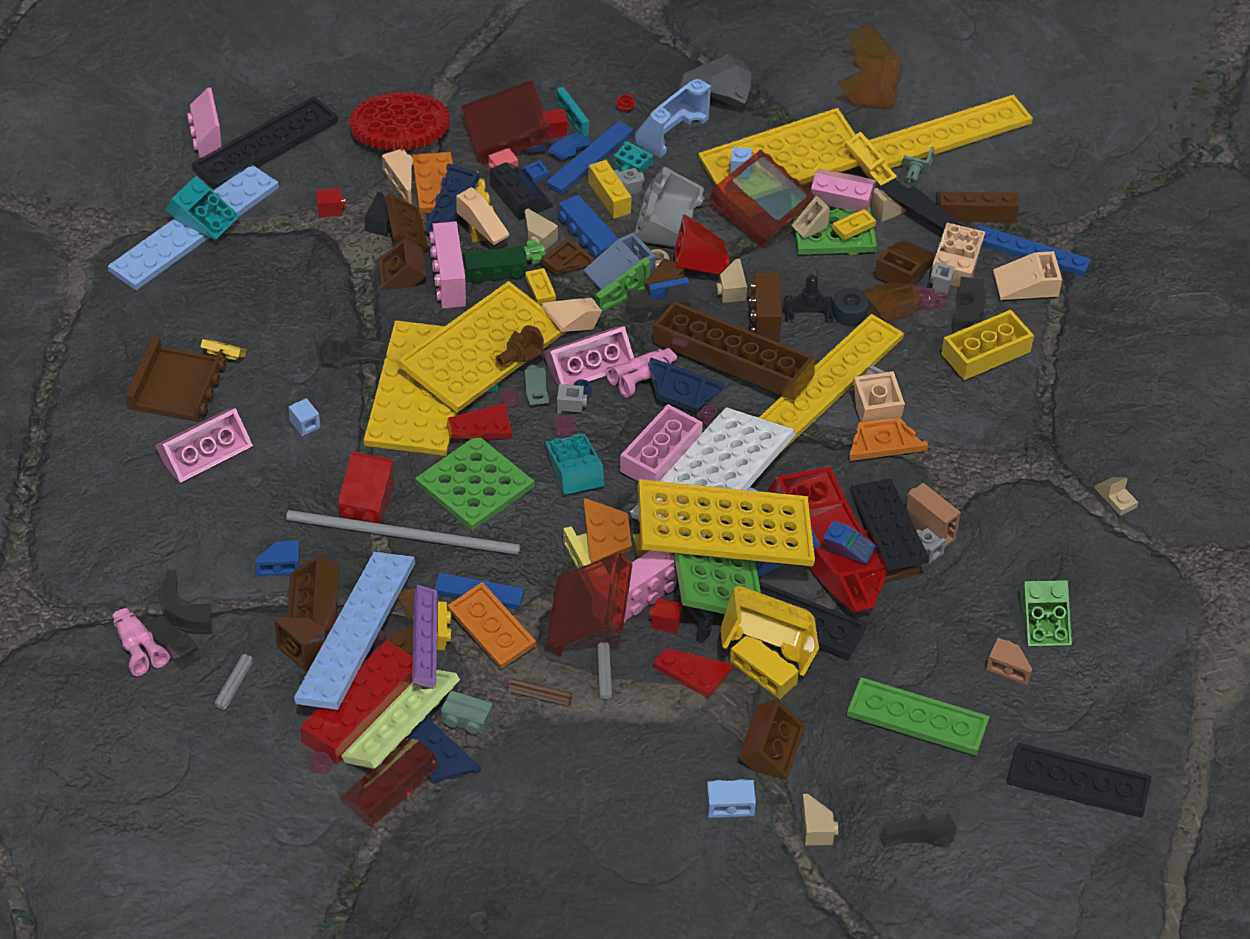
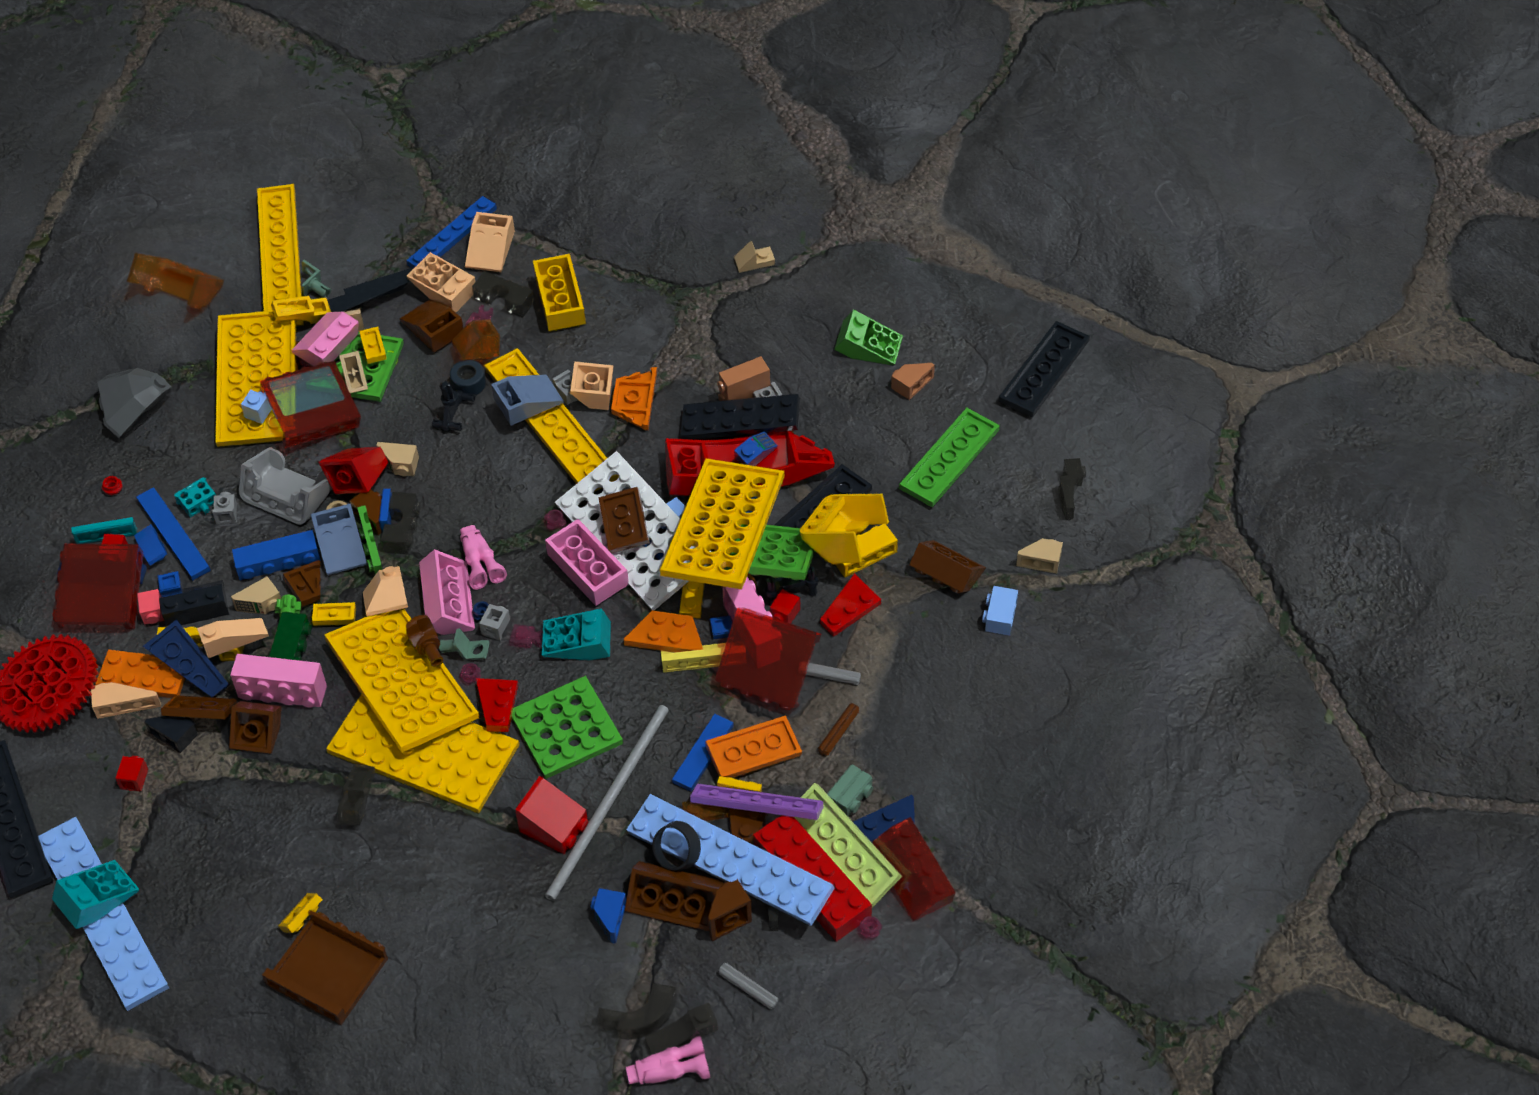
camera: 70 degrees left, 5 degrees up
bright pink slope [155,408,253,483] -> none
light blue brick [288,398,320,436] -> none
yellow brick [588,160,631,219] -> none
light blue windscreen [635,79,711,158] -> none
dark blue wing [648,357,725,413] -> none
reddish brown brick [653,301,815,400] -> none
reddish brown brick [749,273,782,343] -> none
light grey brick [930,262,955,297] -> none
reddish brown slope [936,191,1019,223] -> none
none -> sand blue slope [491,375,564,425]
none -> reddish brown plate [598,487,650,554]
none -> black tyre [652,821,701,870]

